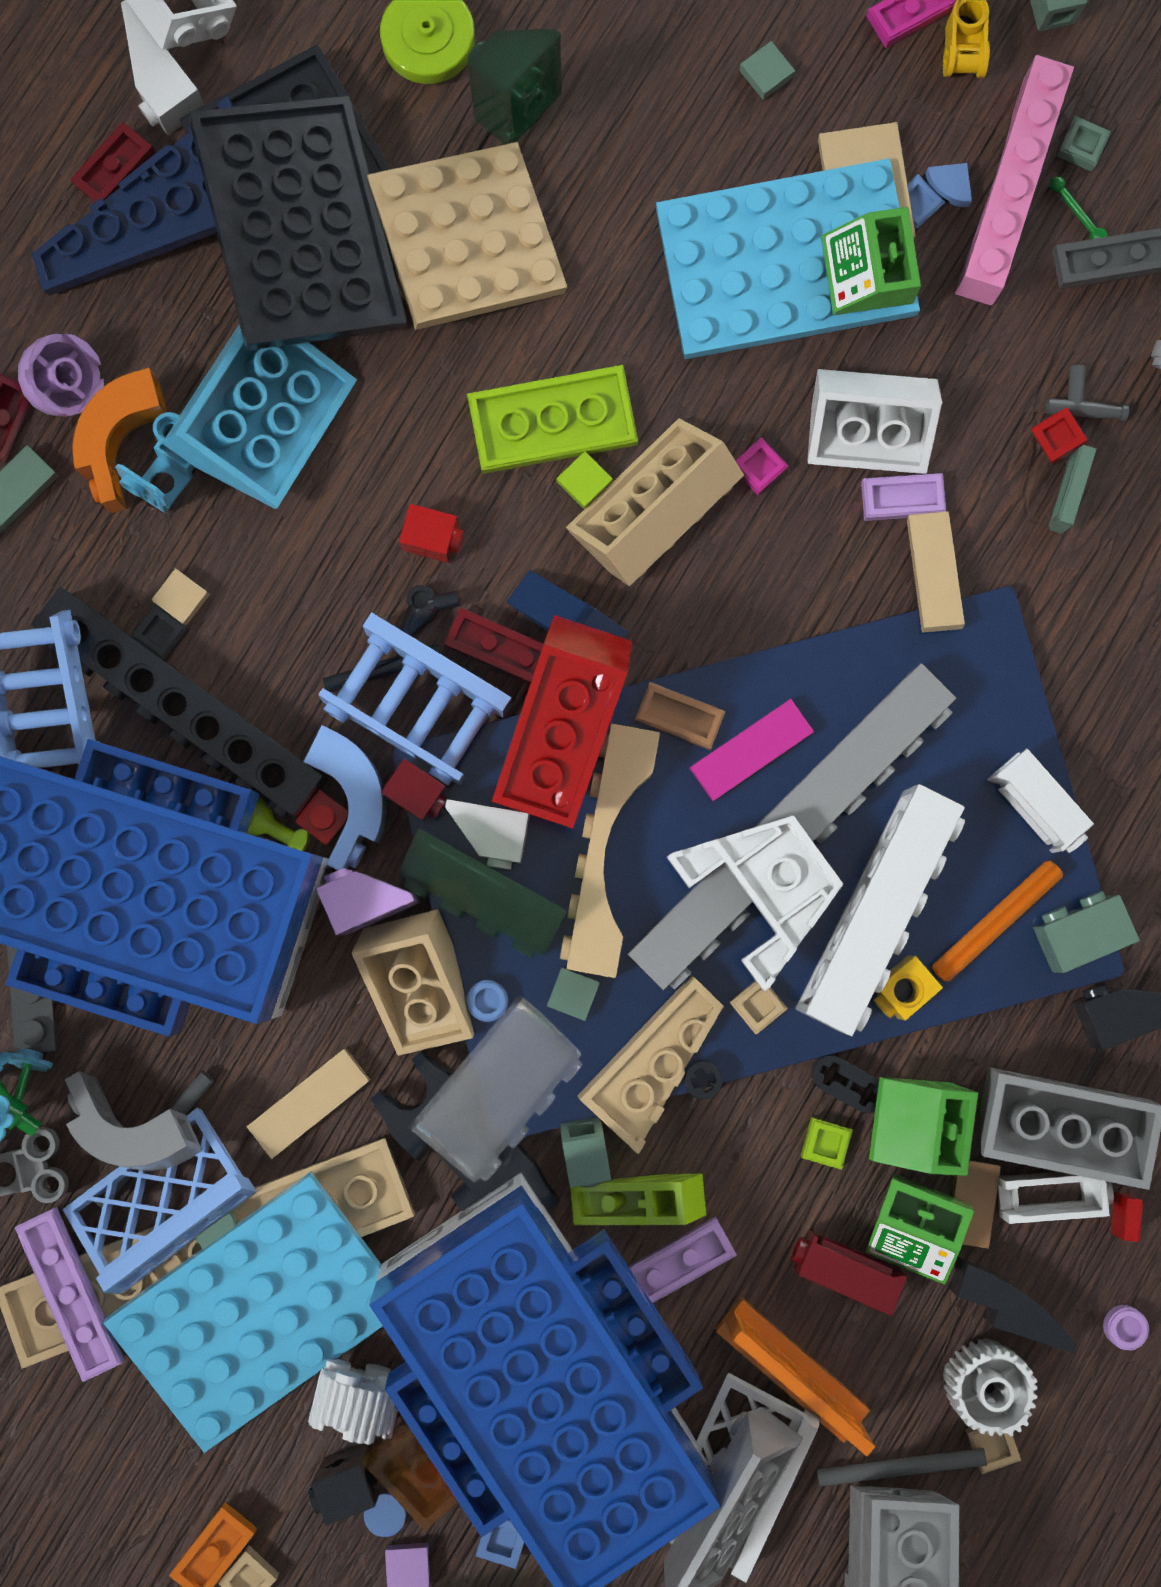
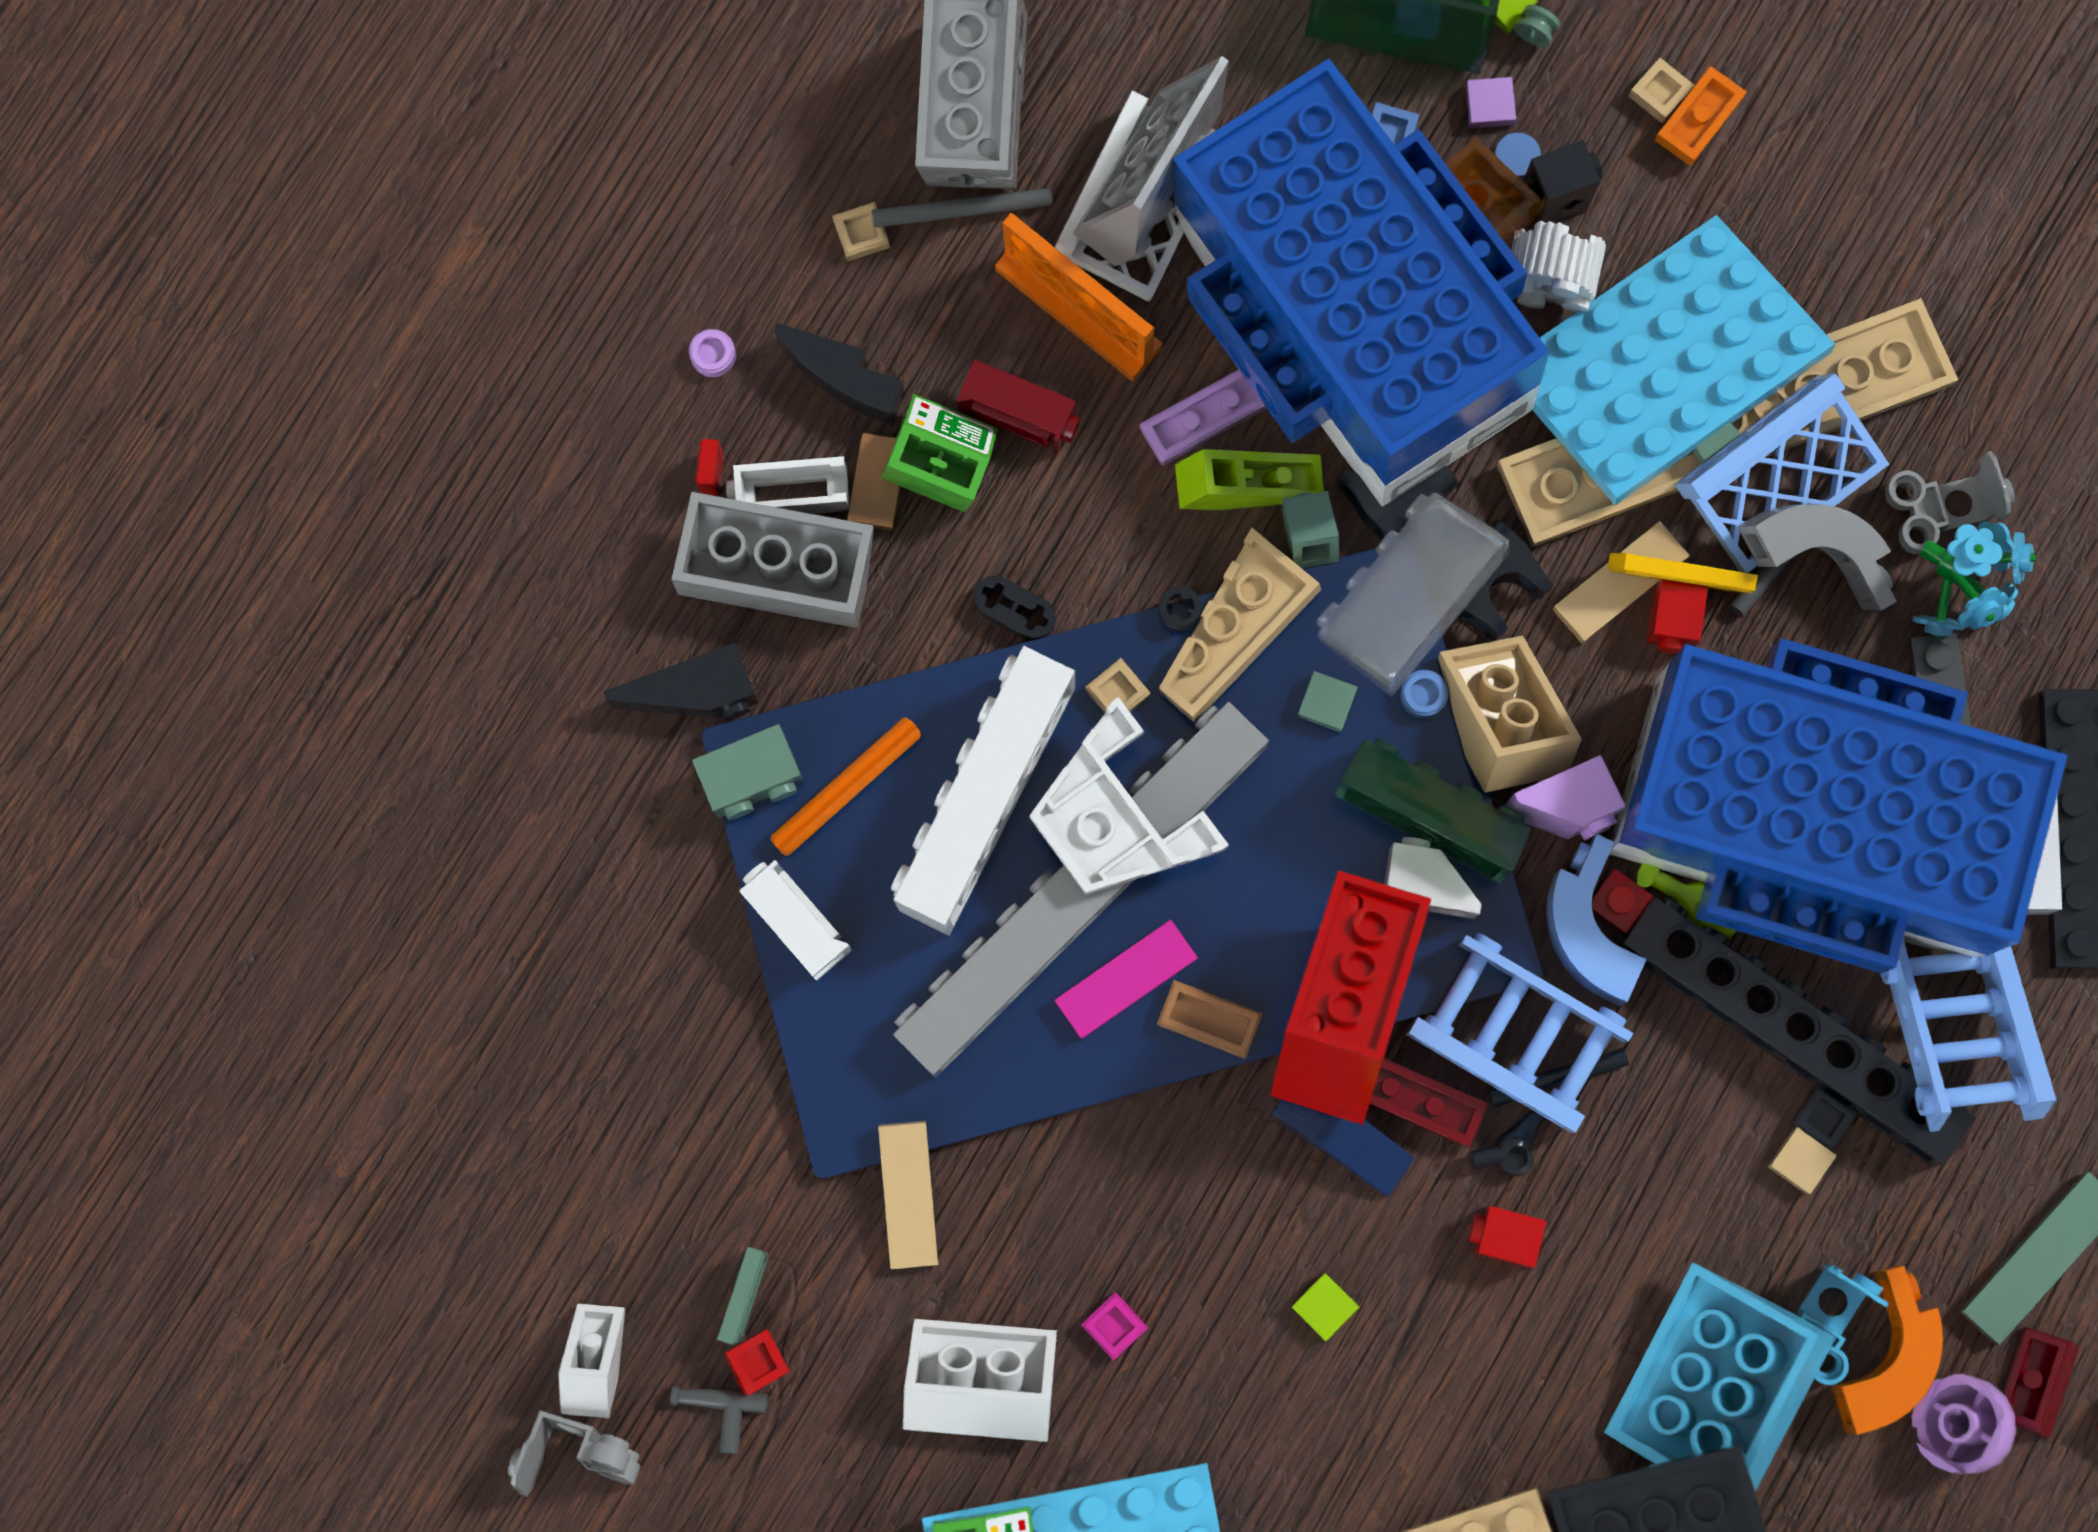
camera: 175 degrees left, 5 degrees down
lavender tile [14,1207,125,1382] -> none
dark red brick [381,759,449,823] -> none
lime tile [467,365,638,474] -> none
tan arch [560,724,660,978] -> none
tan slope [566,418,744,586] -> none
lime tile [800,1117,853,1170] -> none
lavender tile [861,473,946,521] -> none
bright green slope [869,1077,978,1176] -> none
yellow brick [873,955,943,1021] -> none
white brick [943,1338,1037,1437] -> none
none -> yellow tile [1607,553,1758,593]
none -> red brick [1646,580,1708,654]

